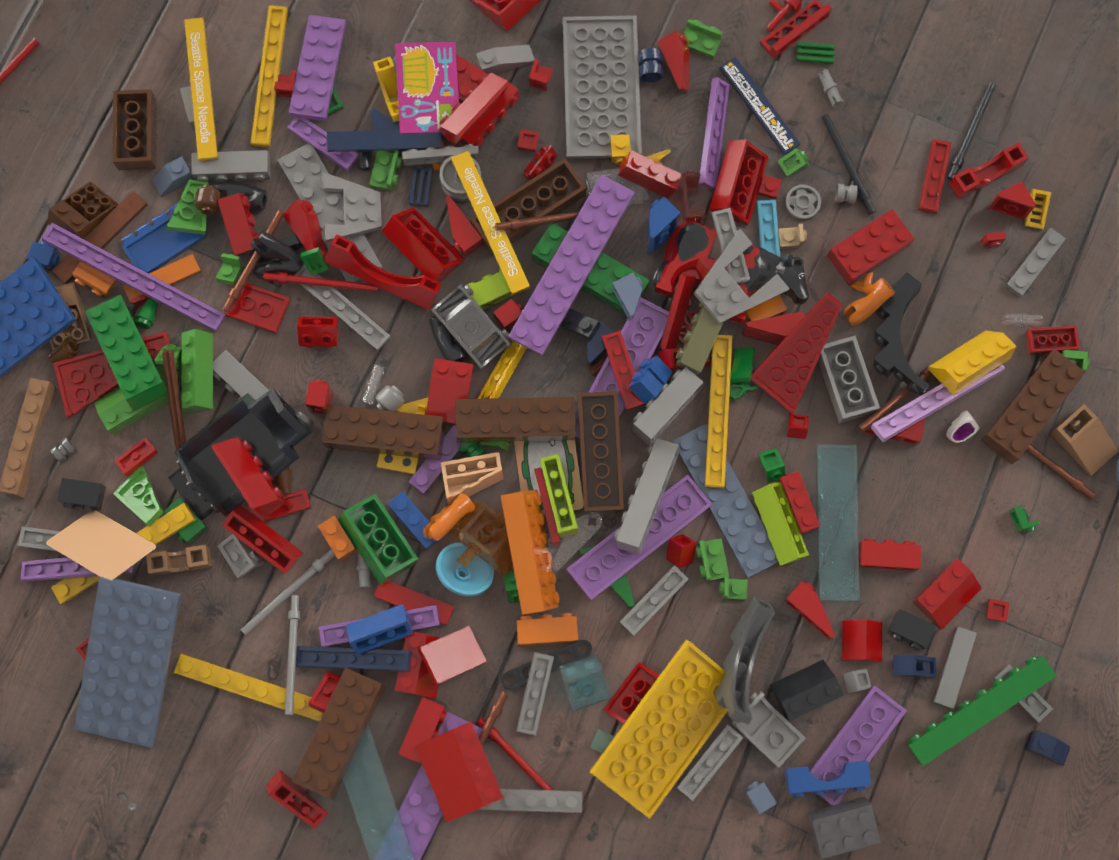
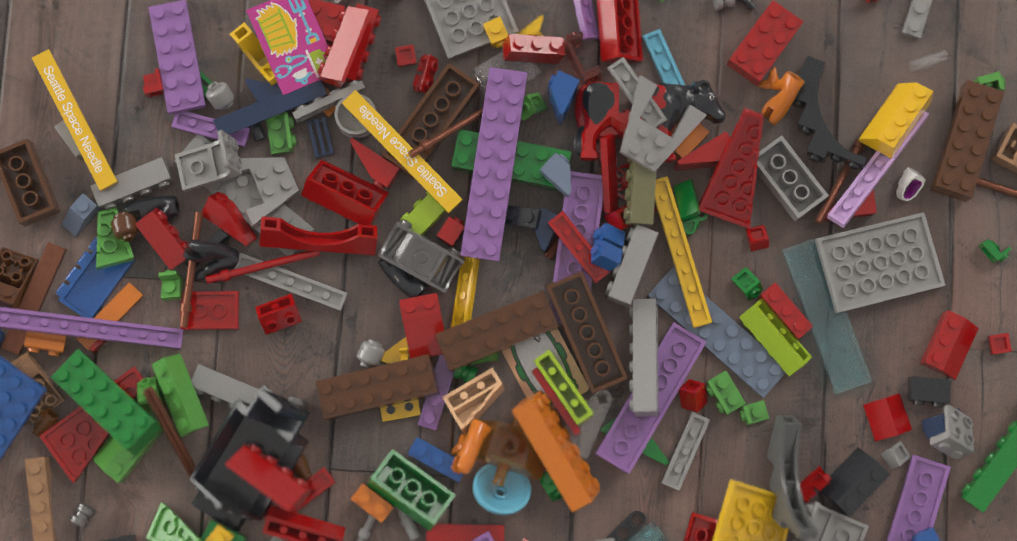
camera: 20 degrees left, 5 degrees up
red plate [114,437,158,477] -> none
green cone [135,299,158,329] -> none
yellow tile [250,6,288,148] -> none
green bracket [301,247,329,275] -> none
red brick [305,380,334,415] -> none
clear pin [362,365,385,405] -> none
orange brick [517,613,578,646] -> none
red plate [758,175,782,199] -> none
tan bracket [778,224,807,249] -> none
red slope [784,581,835,640] -> none
light grey wheel [785,185,821,220] -> none
red brick [858,539,921,571] -> none
light grey tile [933,626,977,709] -> none
red piece [1026,326,1080,355] -> none
none -> light grey bracket [175,130,243,192]
none -> light grey head [206,82,234,111]
none -> bright green bracket [521,92,548,120]
none -> red hinge [800,466,831,503]
none -> light grey plate [815,212,946,313]
none -> light grey bracket [930,405,974,459]

